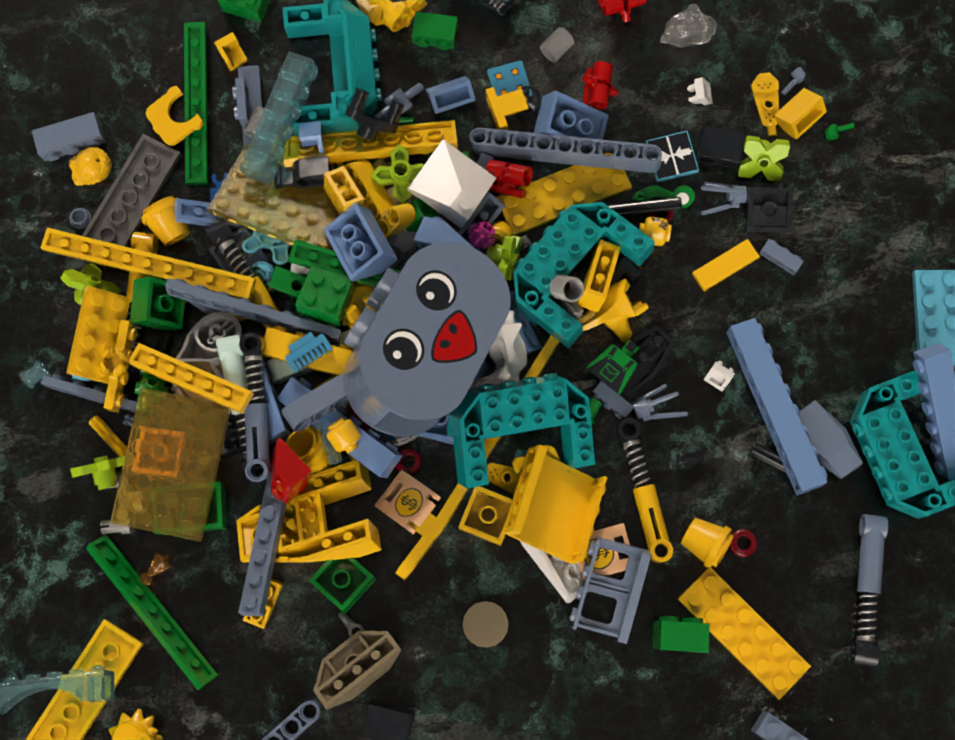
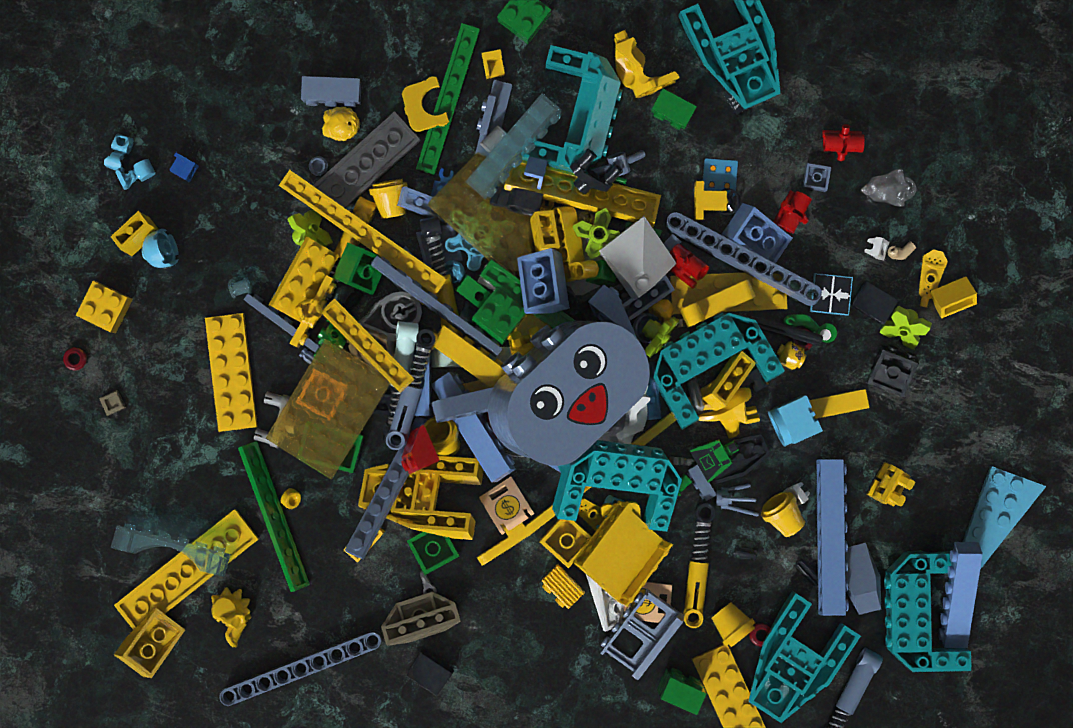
camera: 25 degrees right, 10 degrees up
lime plant [70,454,134,490] -> none
yellow axle [89,415,136,469] -> none
clear orange piece [140,552,172,585] -> none
dark azure piece [285,332,333,373] -> none
clear light blue axle [317,420,342,465] -> none
yellow head [326,418,361,453] -> none
dark red piece [396,448,422,475] -> none
medium blue brick [426,76,476,114] -> none
dark tan tile [463,601,508,648] -> none
dark pink gear [468,221,496,249] -> none
light grey piece [540,27,574,62] -> none
light grey piece [550,275,584,302] -> none
sand blue plant [701,181,747,215] -> none
sand blue piece [759,239,804,276] -> none
sand blue hand [781,67,805,95] -> none
green hand [825,123,854,140] -> none
none -> yellow plate [205,313,258,432]
none -> yellow tile [281,488,301,509]
none -> yellow brick [542,564,585,609]
none -> yellow beam [680,279,756,327]
none -> teal wedge [748,591,861,723]
none -> yellow piece [761,492,805,537]
none -> medium azure piece [768,395,823,447]
none -> sand blue piece [802,163,831,192]
none -> yellow hips [866,462,915,507]
none -> tan arm [888,241,916,260]

